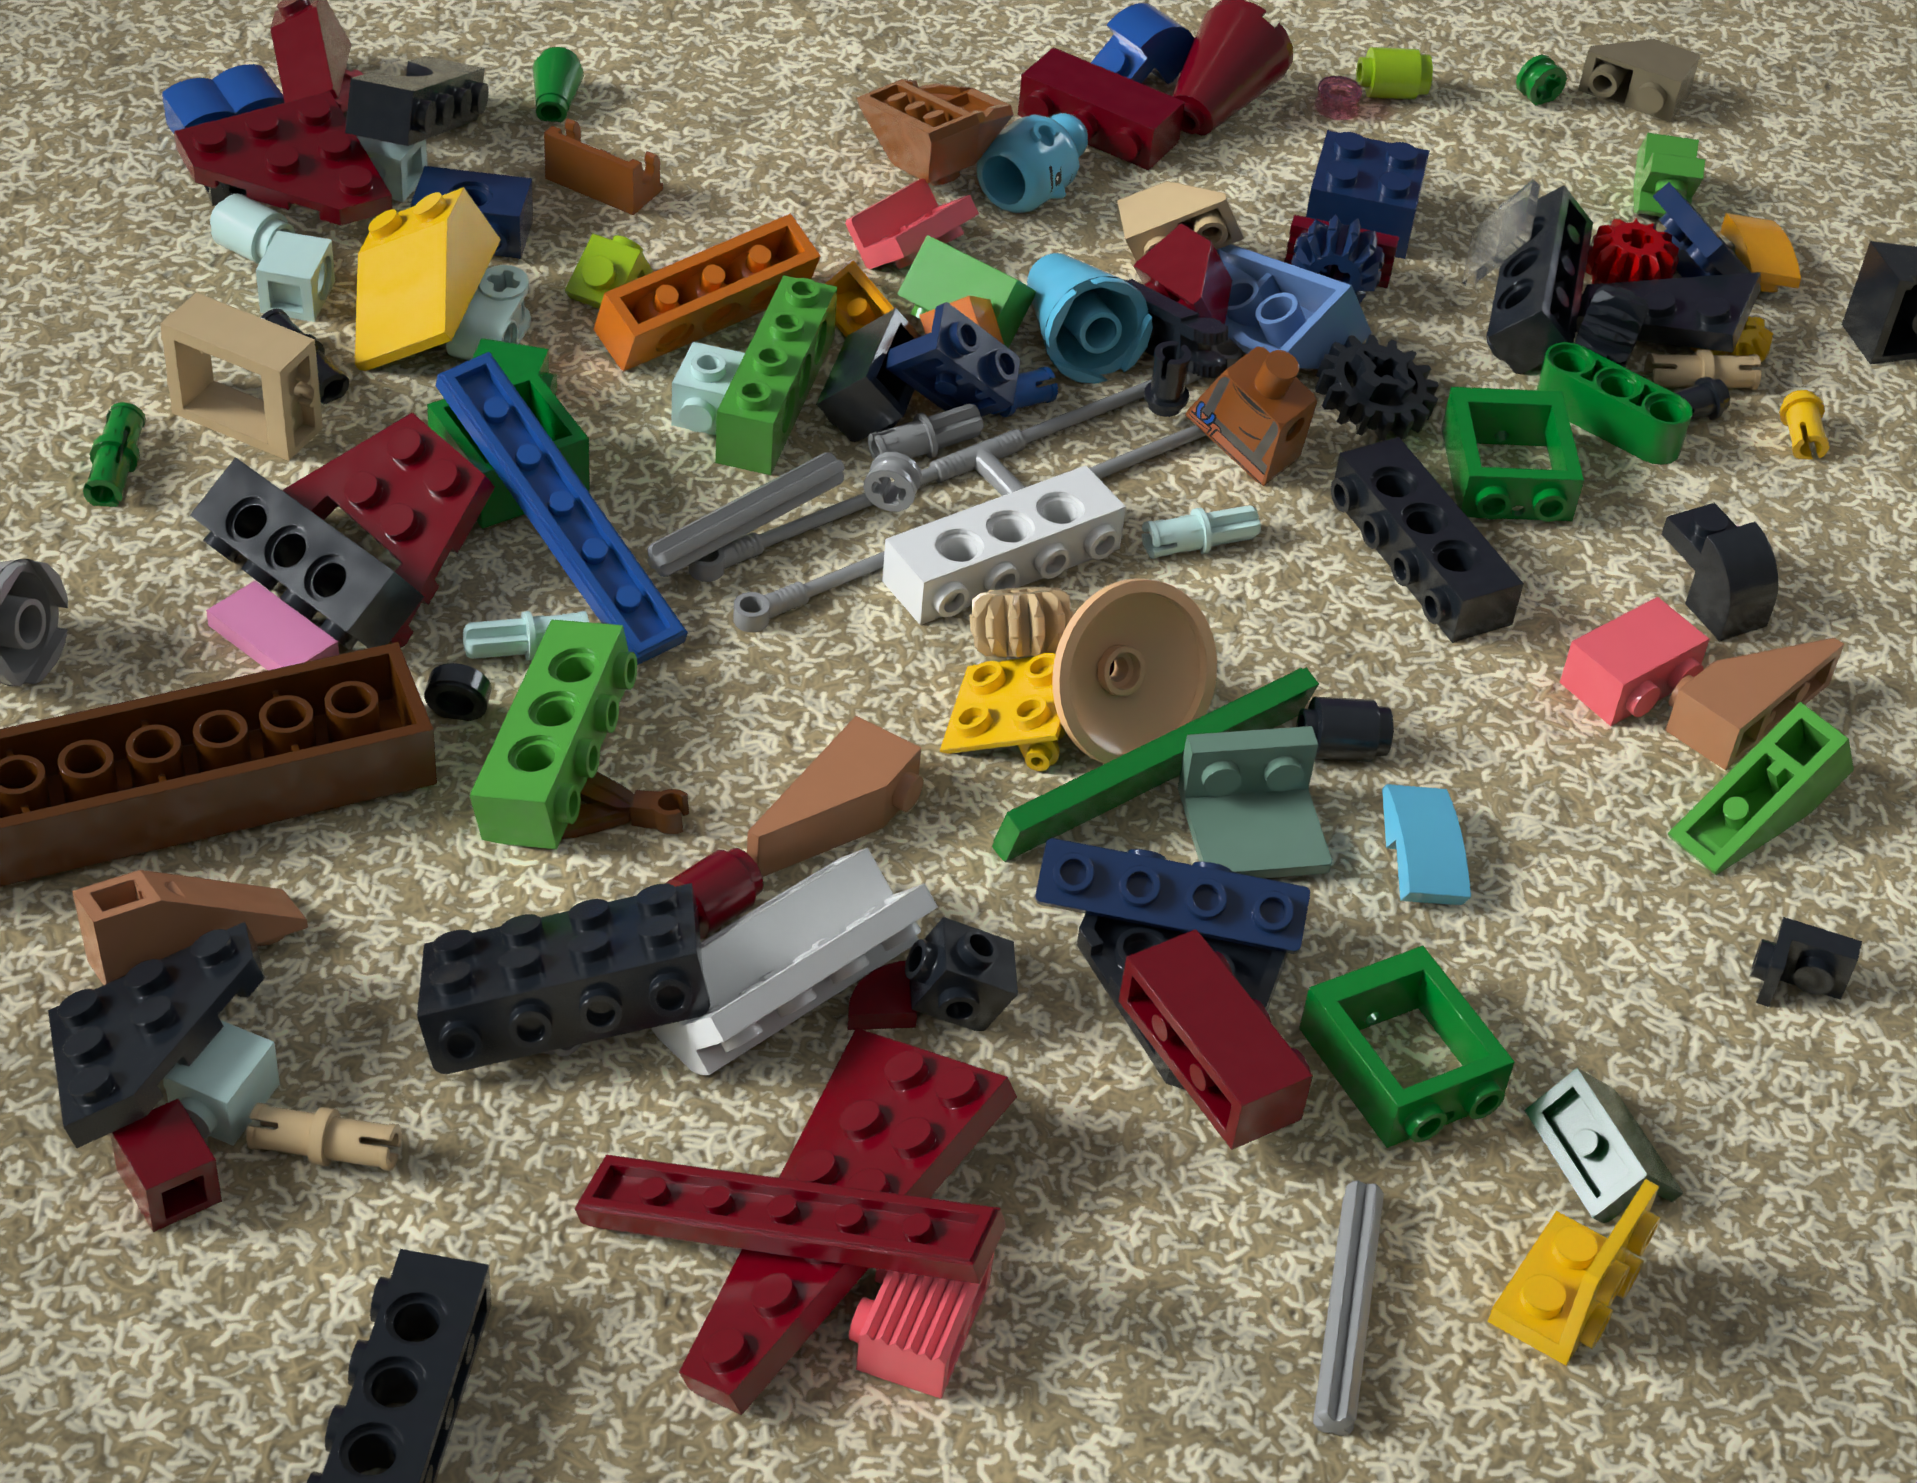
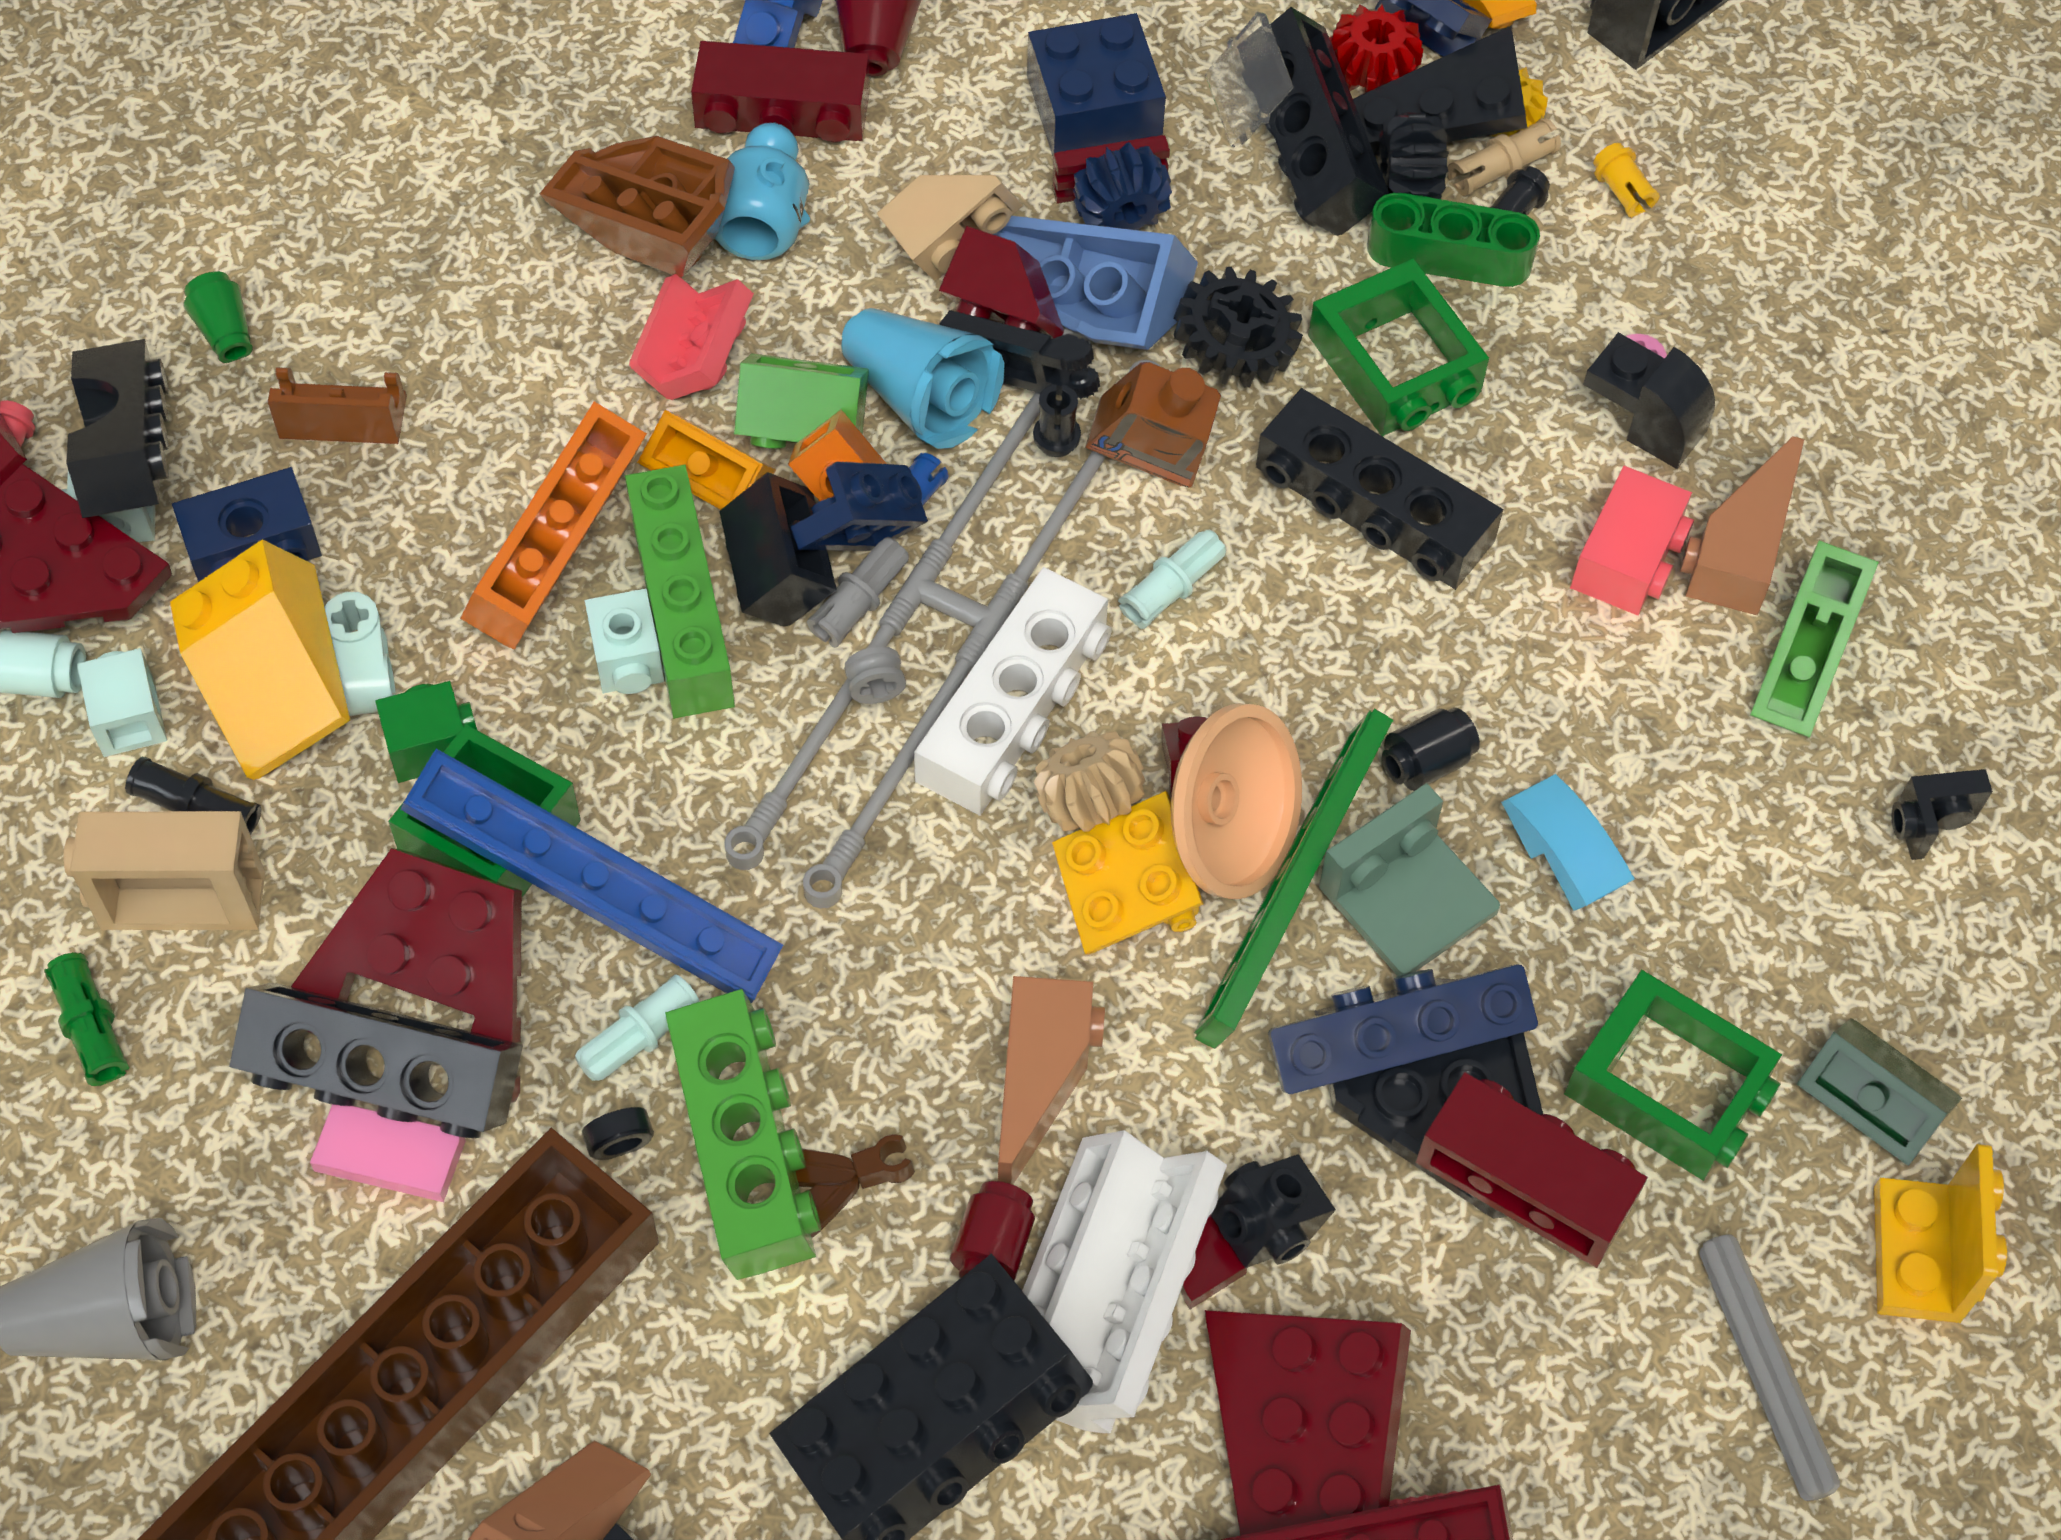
camera: 25 degrees left, 15 degrees up
lime bracket [564,233,654,309] -> none
light grey axle [647,452,845,577] -> none

